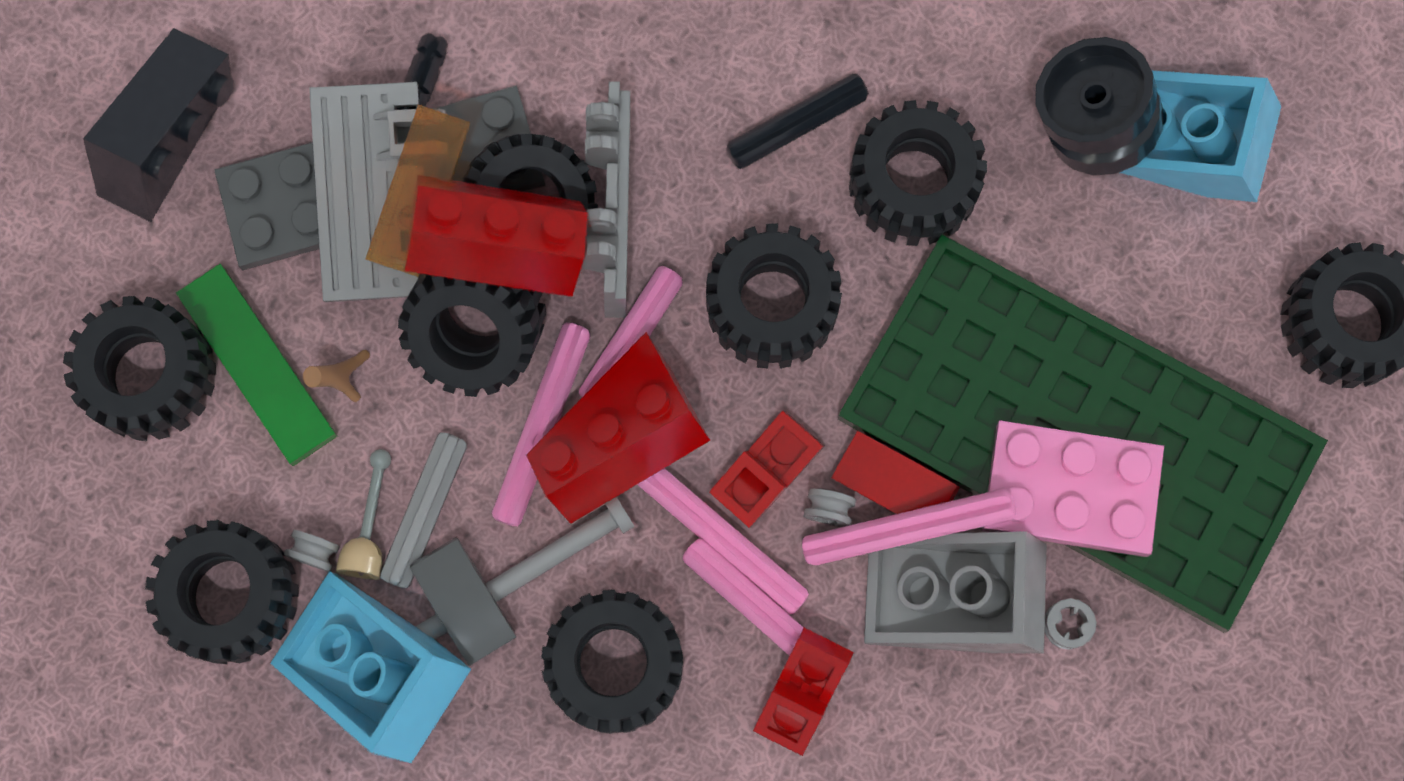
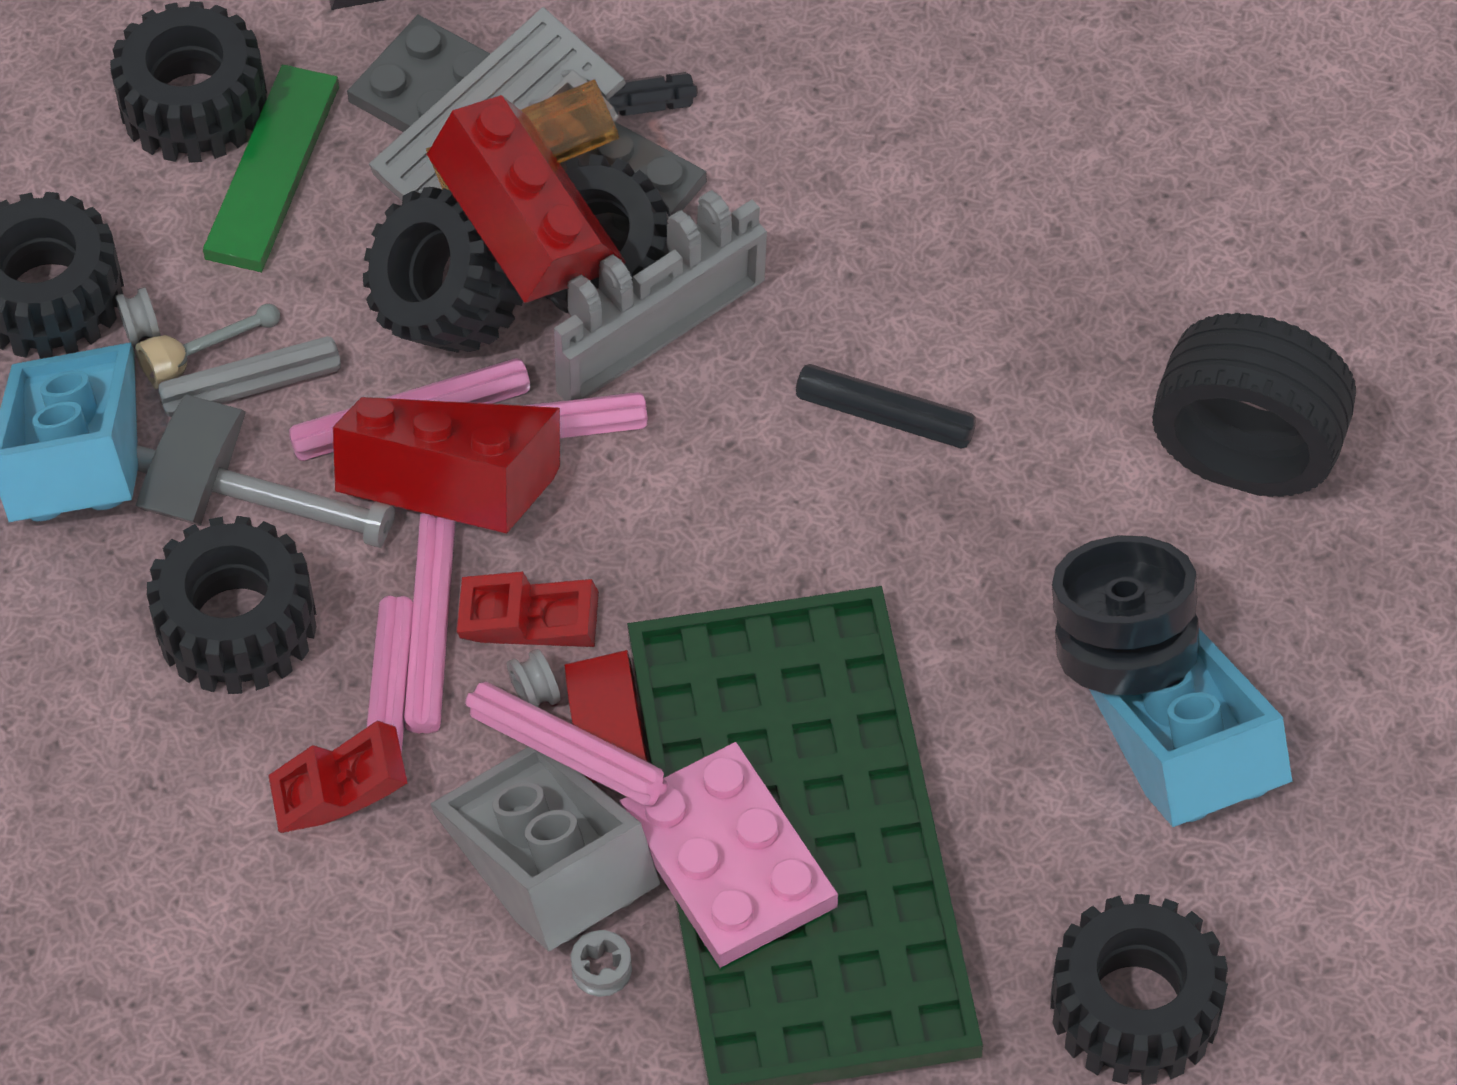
camera: 50 degrees right, 20 degrees down
medium nougat bar [303,350,370,402] -> none
black tyre [706,223,842,369] -> none
black tyre [849,100,987,246] -> none

